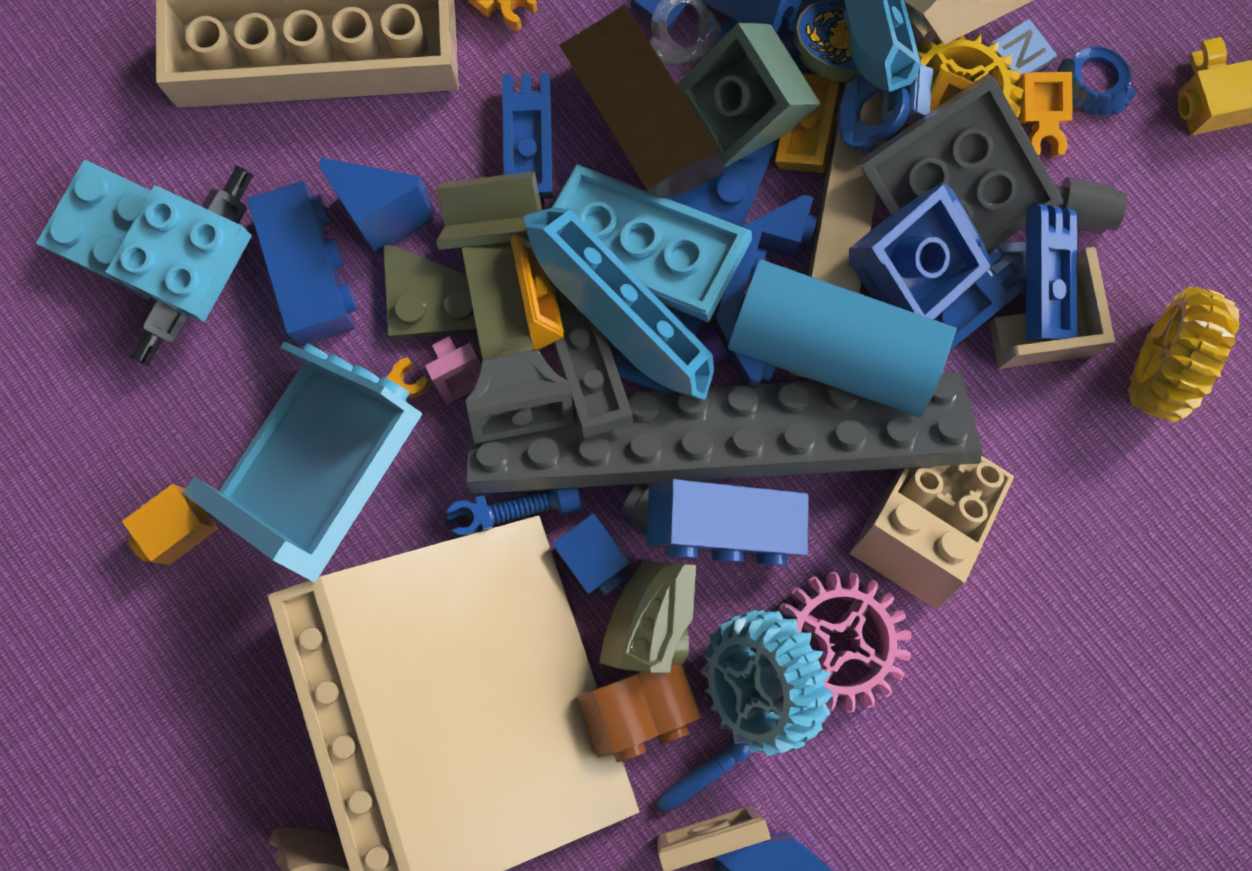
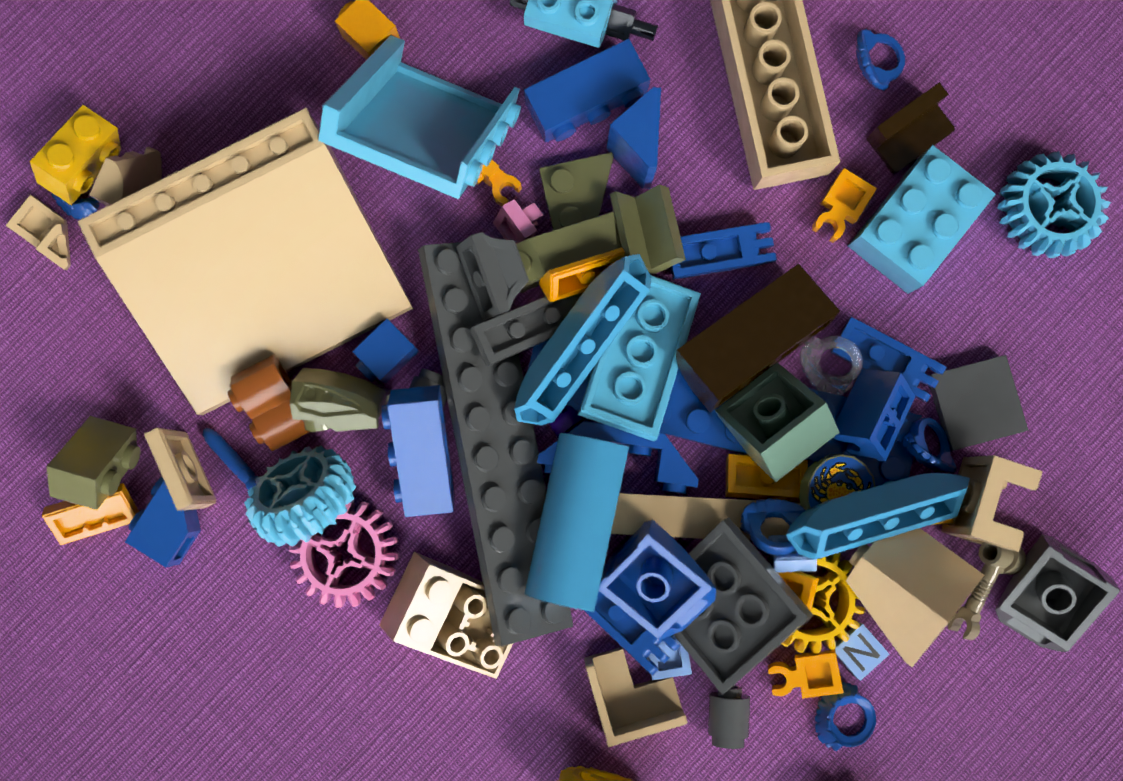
camera: 75 degrees right, 5 degrees up
blue bar [446,488,581,540] -> none
blue hinge [1026,203,1078,341] -> none

